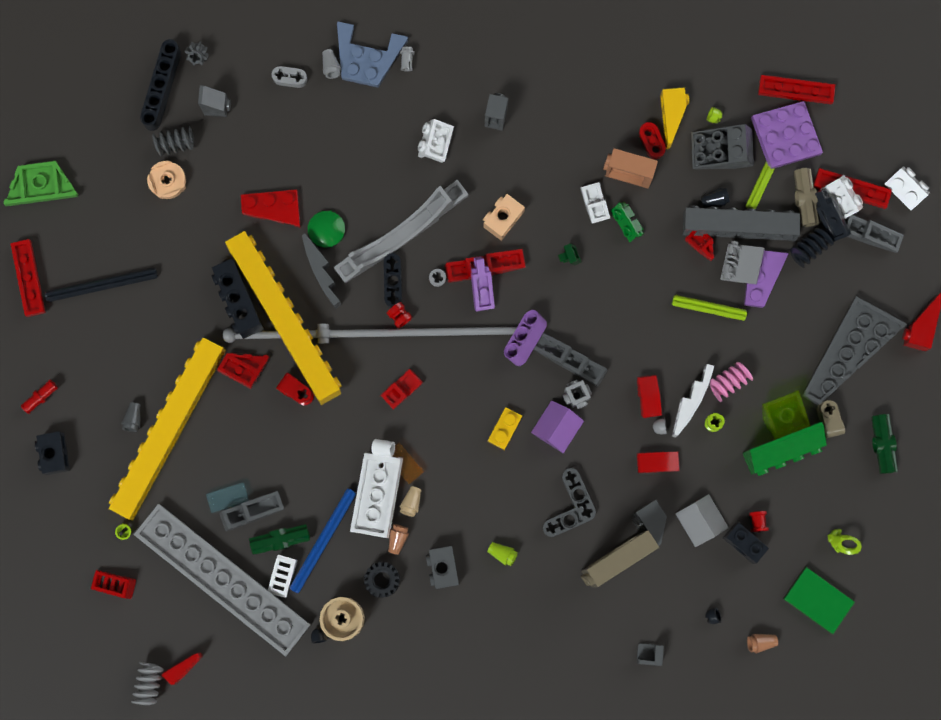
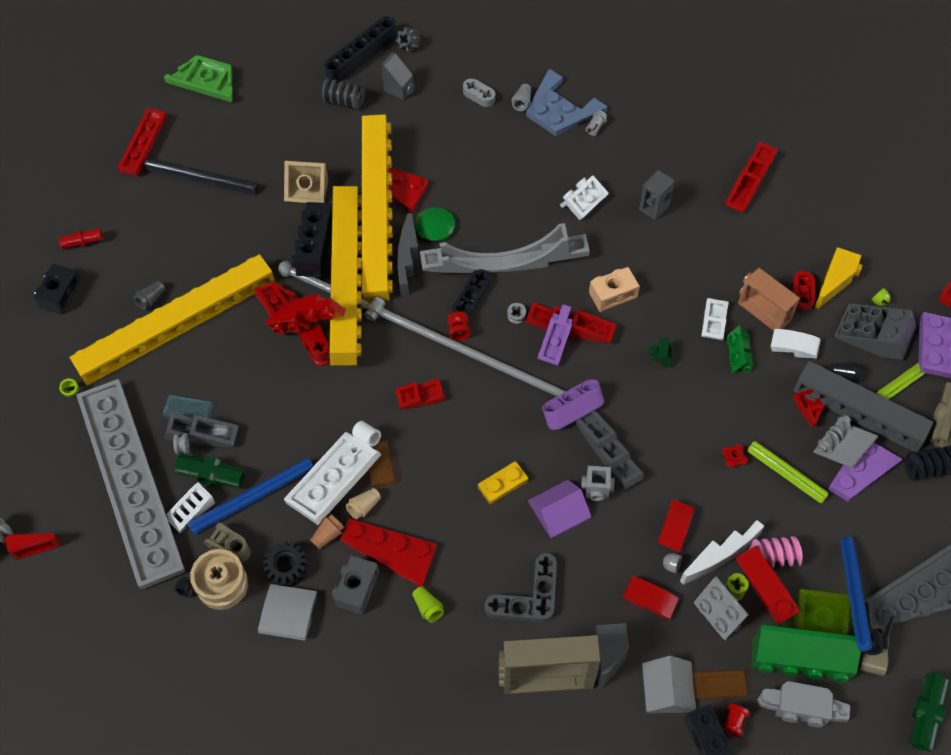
camera: 30 degrees right, 20 degrees down
red slope [91,570,136,599] -> none
light nougat plate [147,161,186,199] -> none
none -> light grey bush [173,433,189,454]
none -> dark tan piece [204,523,251,563]
none -> light grey slope [258,584,317,641]
none -> red slope [265,294,346,335]
none -> tan slope [284,160,329,203]
none -> red wing [341,518,437,587]
none -> yellow brick [362,114,393,302]
none -> light grey hinge [693,577,748,640]
none -> clear orange tile [693,671,747,700]
none -> red plate [722,444,748,468]
none -> red slope [725,142,778,213]
none -> red slope [735,545,800,624]
none -> light grey hinge [757,681,850,727]
none -> white slope [771,329,821,358]
none -> blue axle [840,536,872,652]
none -> black plant [851,601,895,655]

